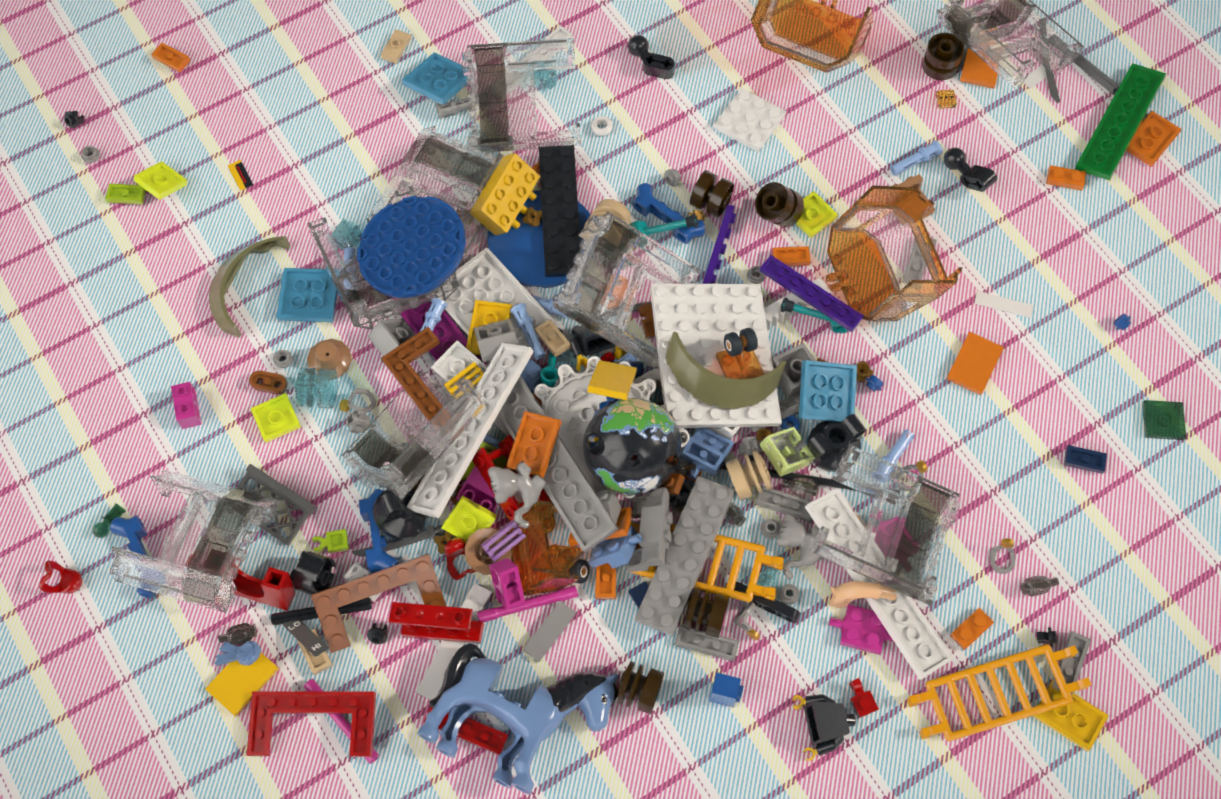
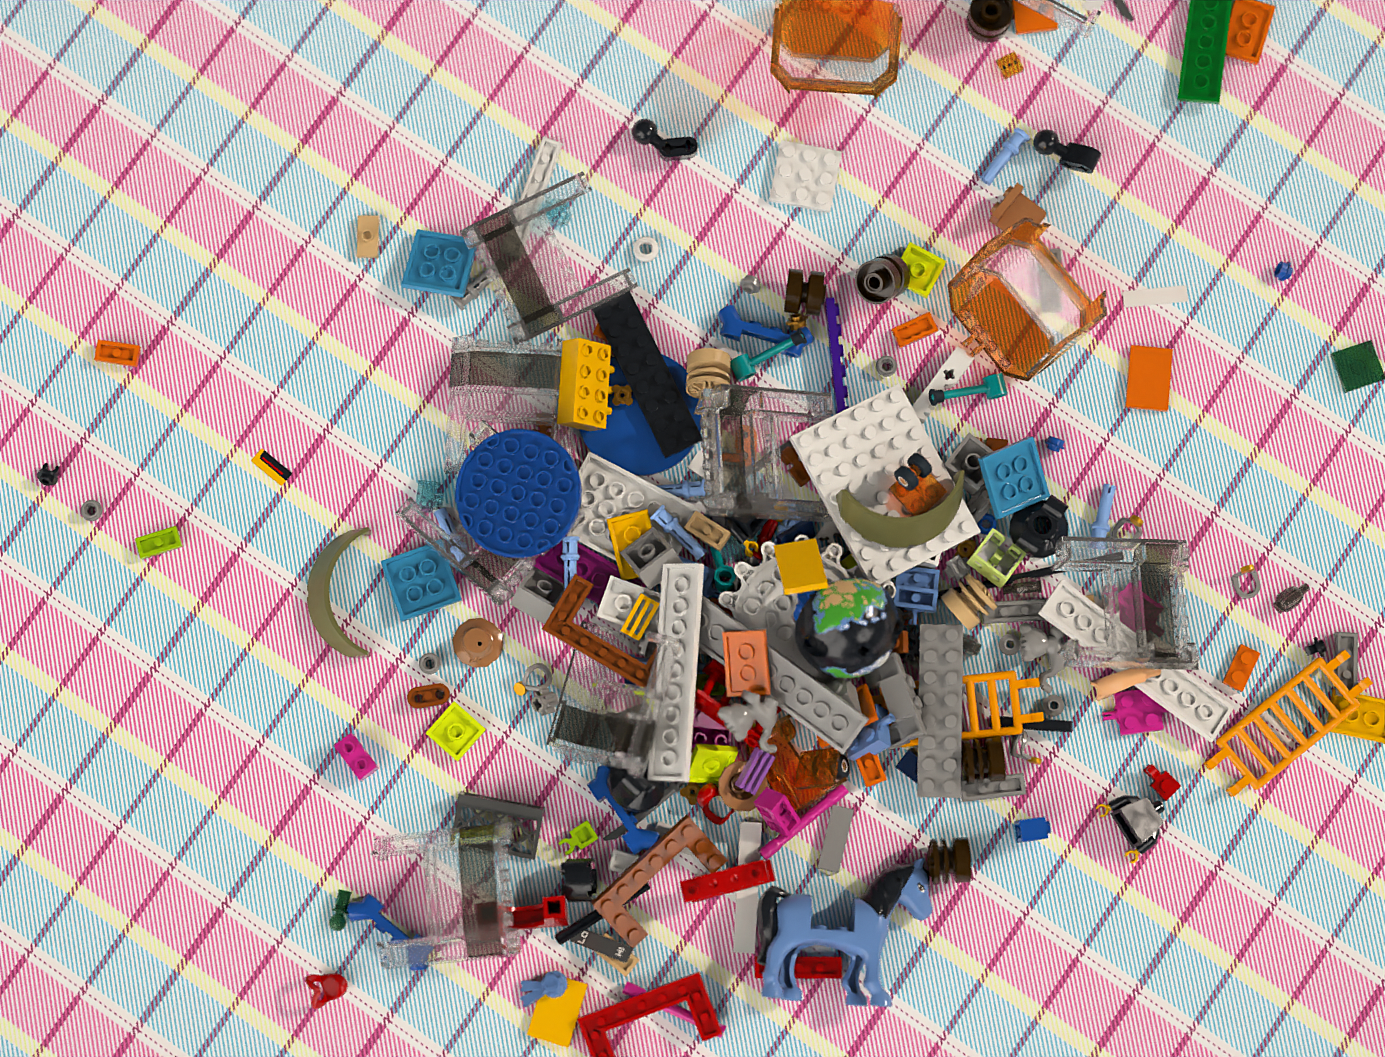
camera: 25 degrees left, 15 degrees up
neon yellow plate [134,161,187,200] -> none
clear smoke plant [218,623,257,645] -> none
clear light blue wheel [295,367,338,409] -> none
black plate [367,623,388,644] -> none
clear light blue brick [757,565,781,588] -> none
dark purple plate [760,255,864,332] -> none
pearl gold plate [856,361,873,382] -> none
orange plate [1046,165,1086,191] -> none
dark blue plate [1064,445,1107,474] -> none

